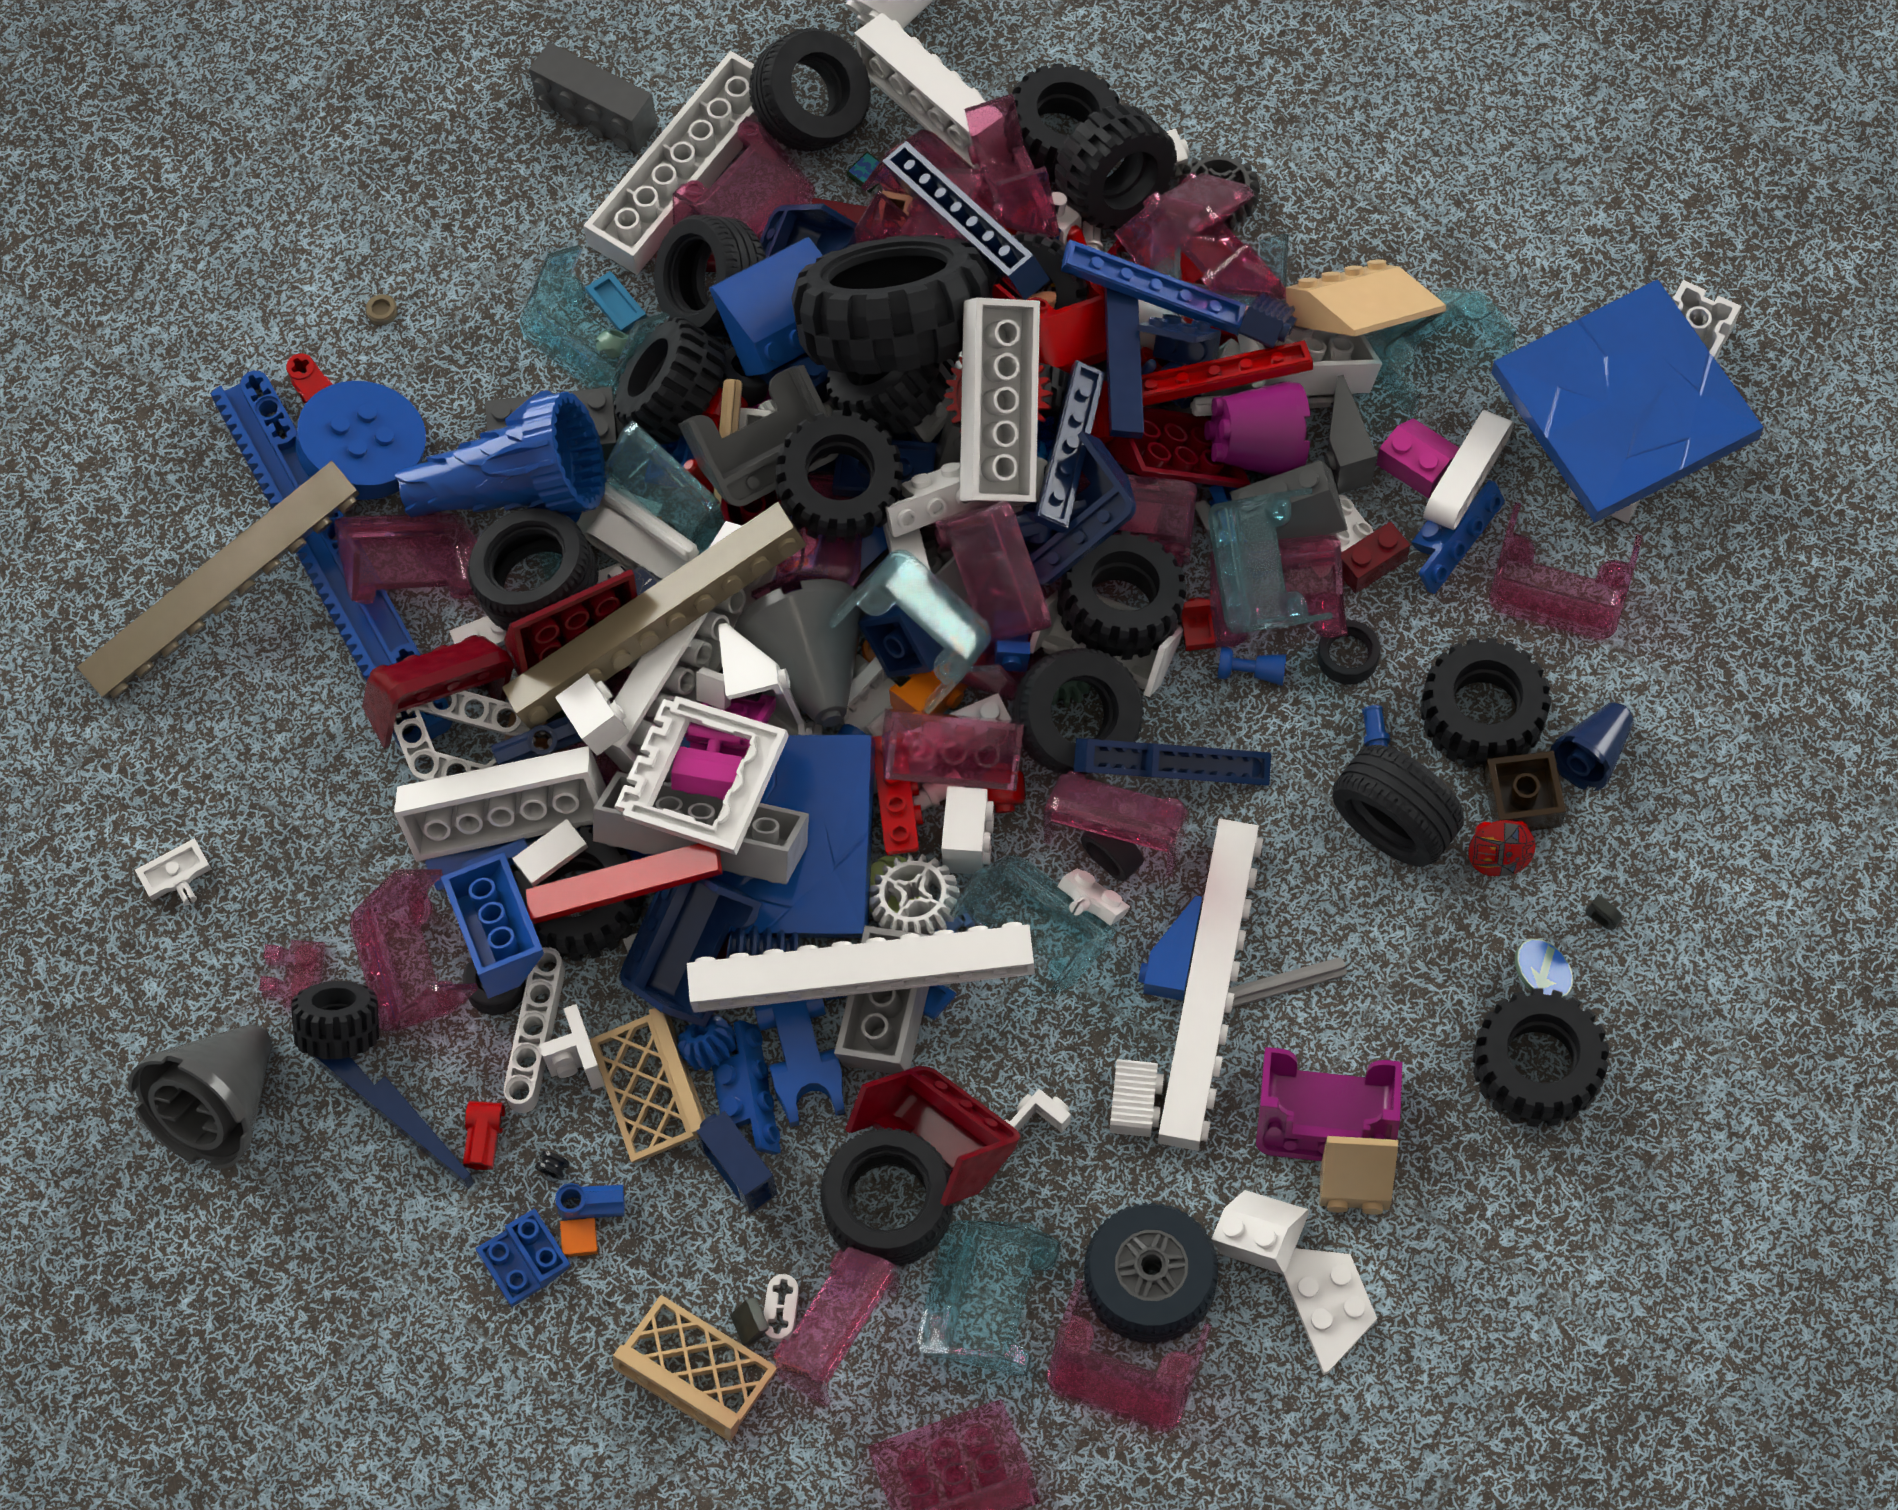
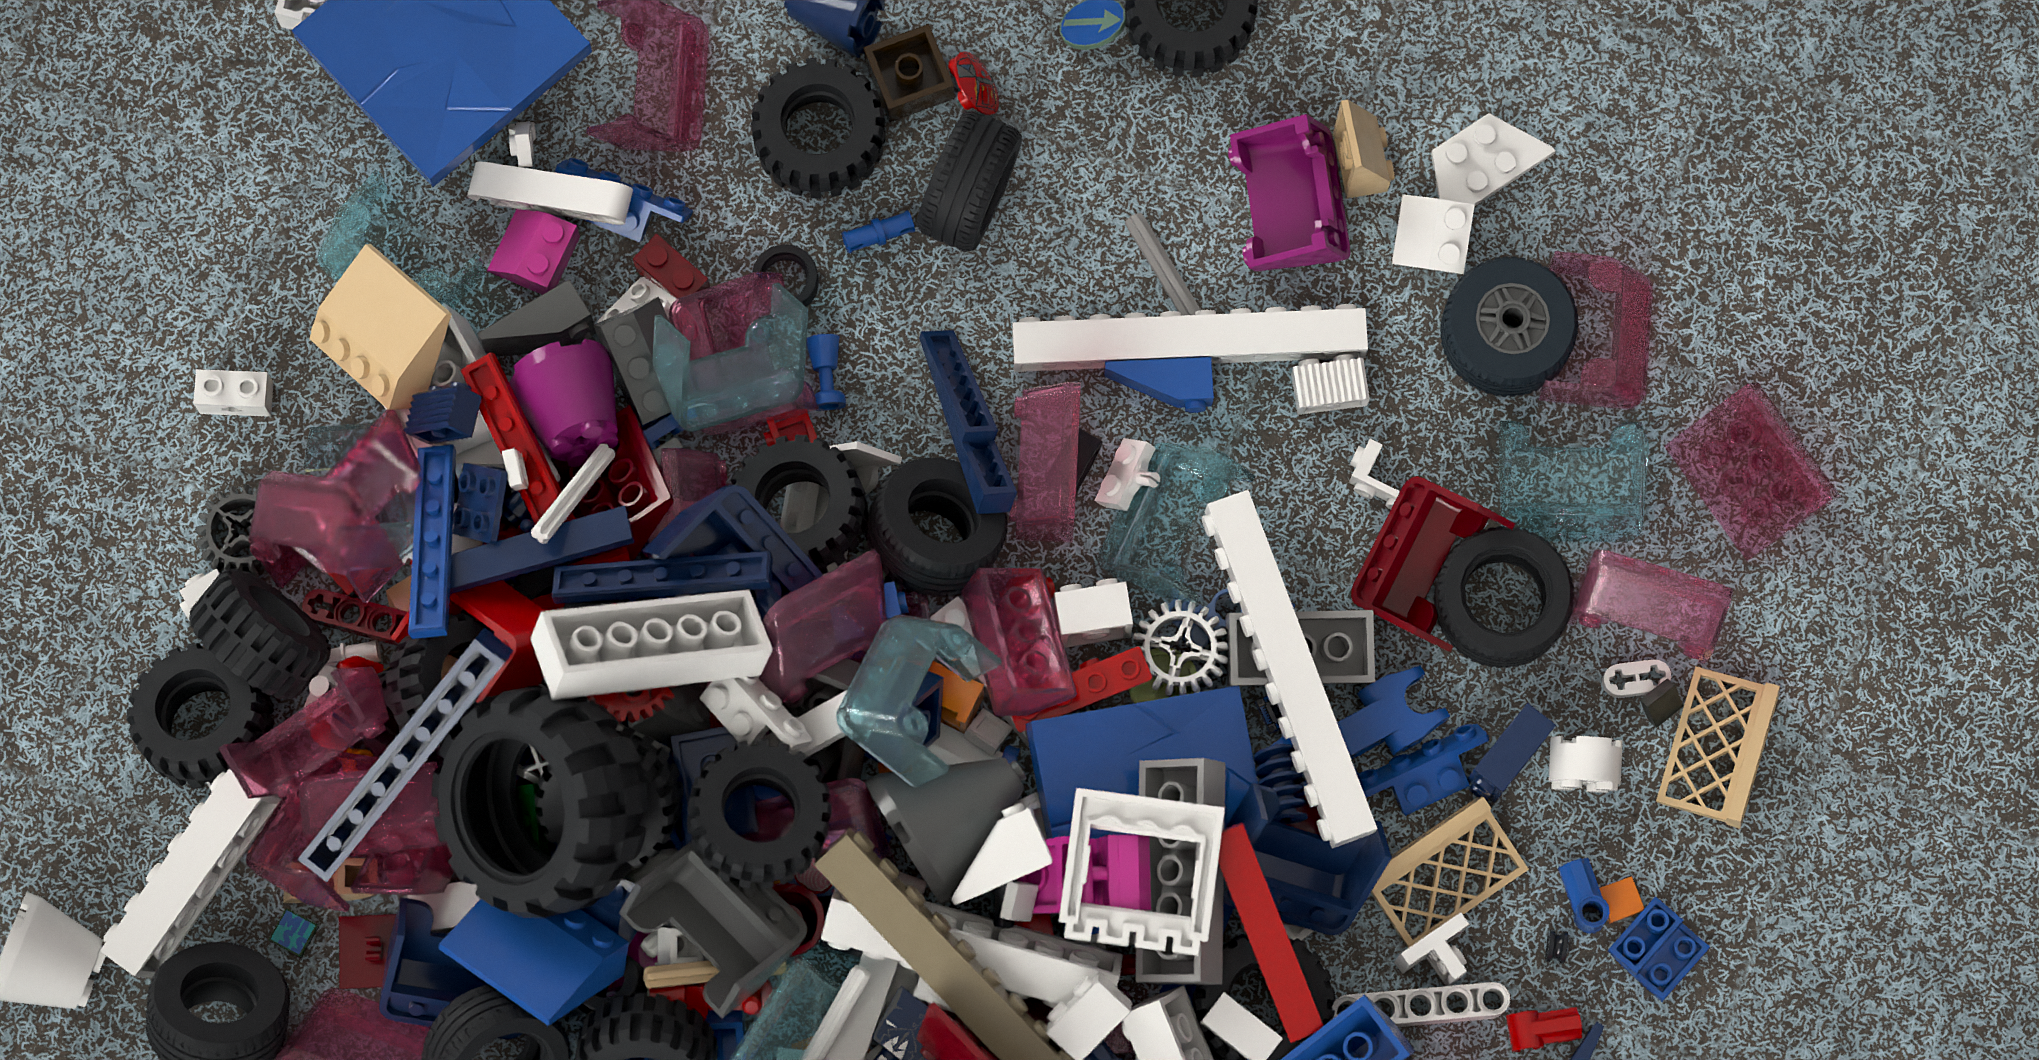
camera: 110 degrees left, 10 degrees up
blue gear [677,1014,737,1071] -> none
none -> white brick [193,369,274,417]
none -> white tile [502,448,529,491]
none -> white plate [508,121,536,167]
none -> white axle [531,444,615,544]
none -> white brick [1548,736,1623,793]

